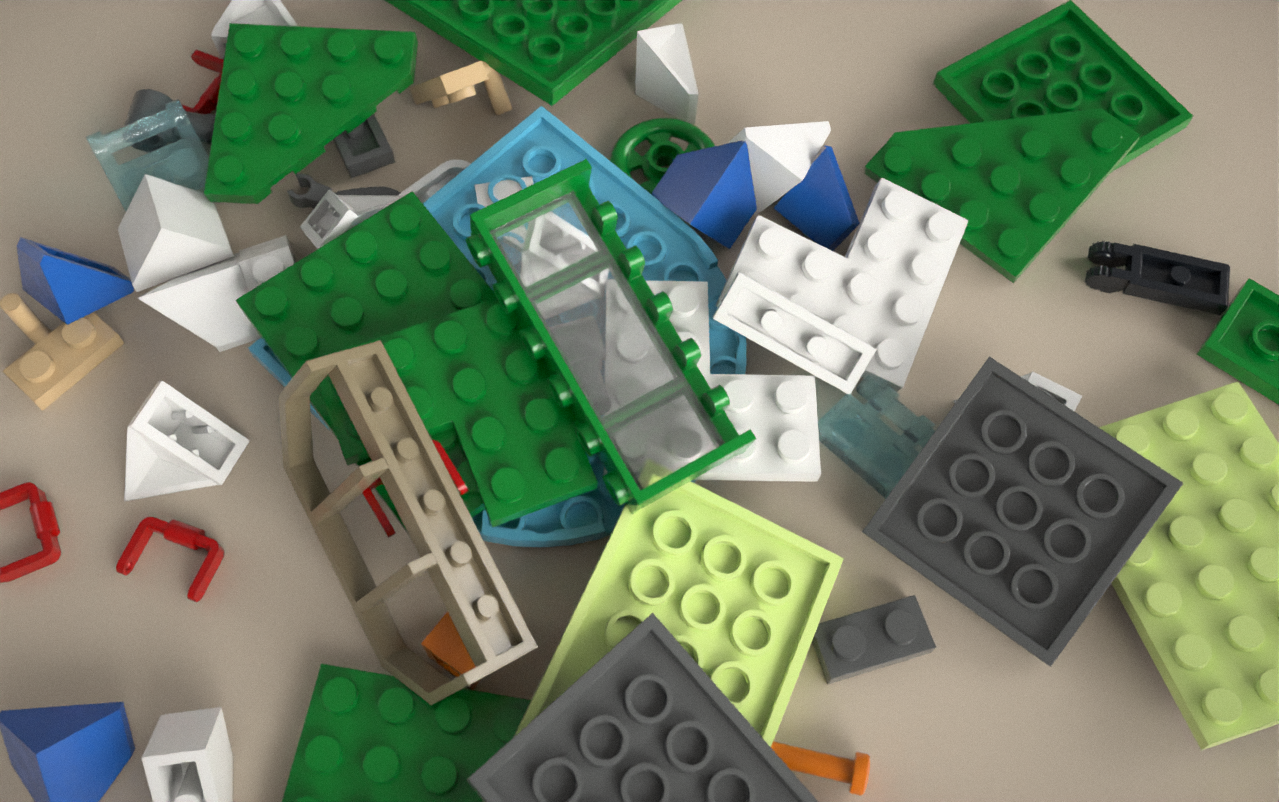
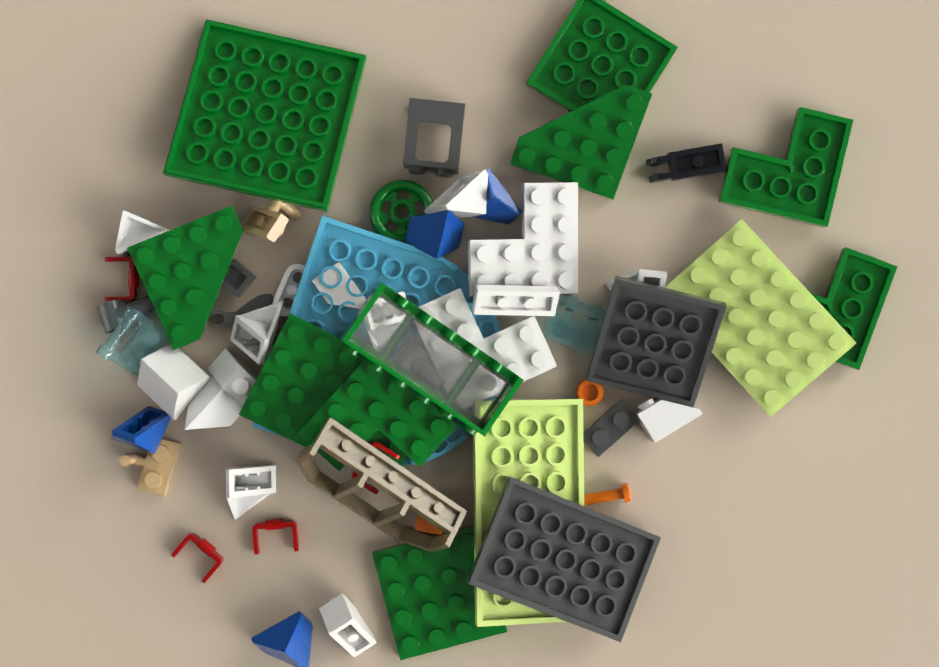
camera: 25 degrees left, 25 degrees up
white slope [635,23,699,124] -> none
none -> dark grey window [403,98,465,177]
none -> orange tile [575,379,604,406]
none -> white slope [634,397,703,443]

